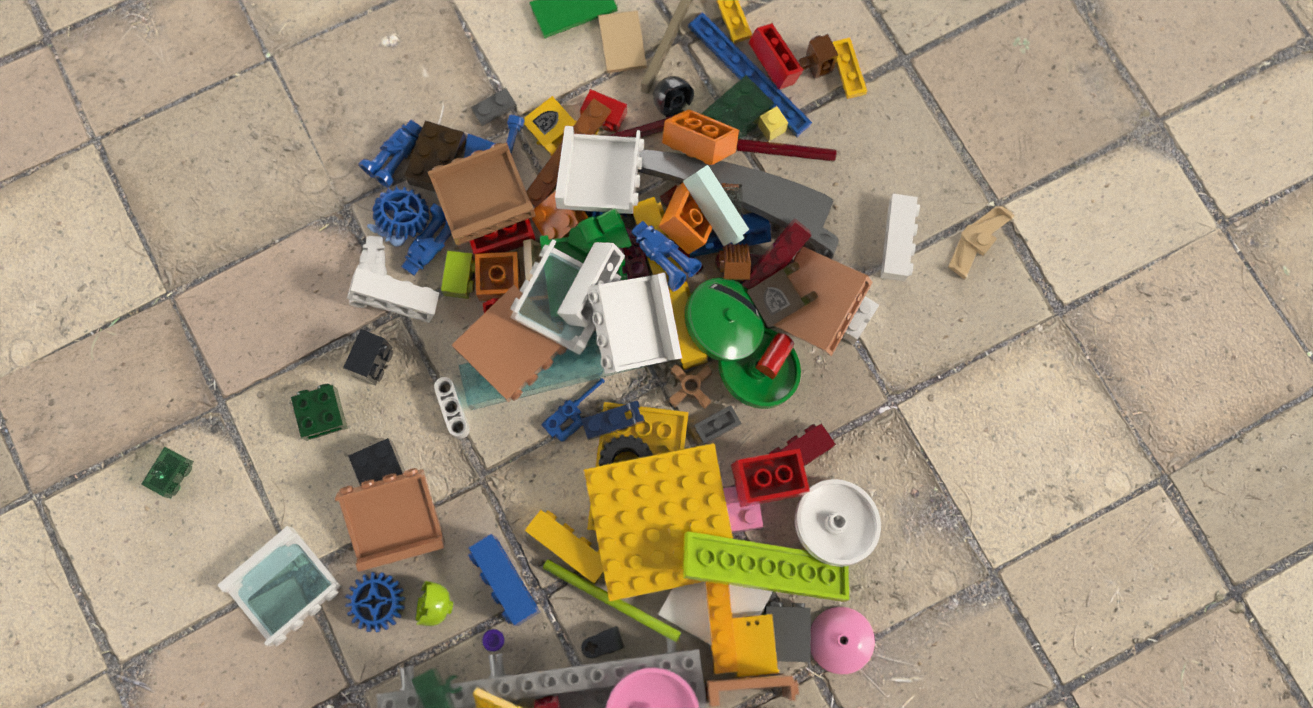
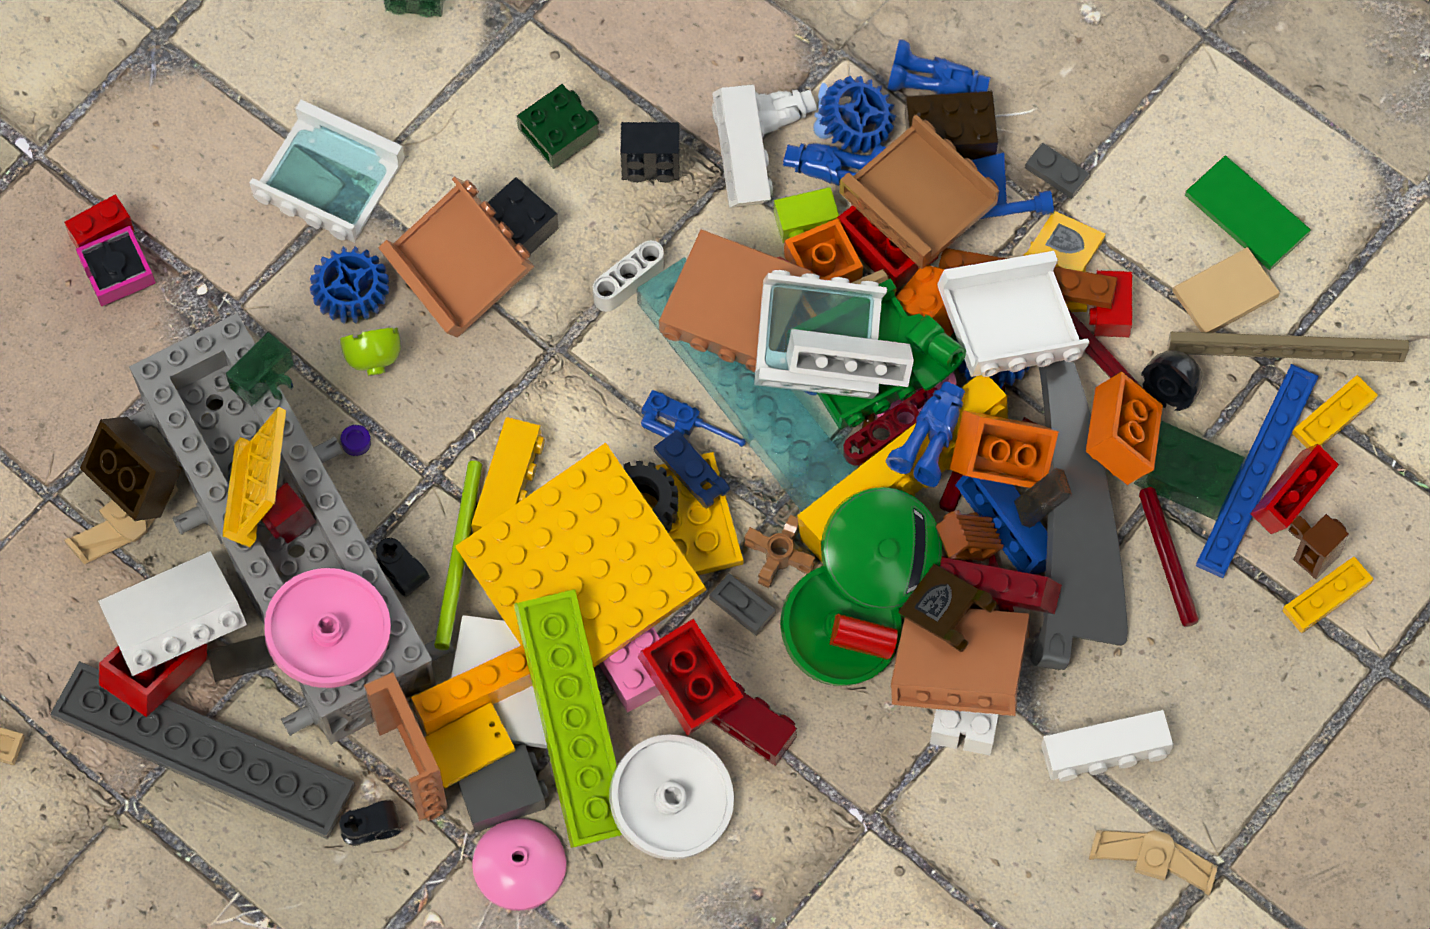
camera: 70 degrees right, 10 degrees down
blue brick [468,534,541,626] -> none
white panel [588,273,682,374] -> none
light aqua brick [683,165,749,246] -> none
light yellow brick [758,107,788,142] -> none

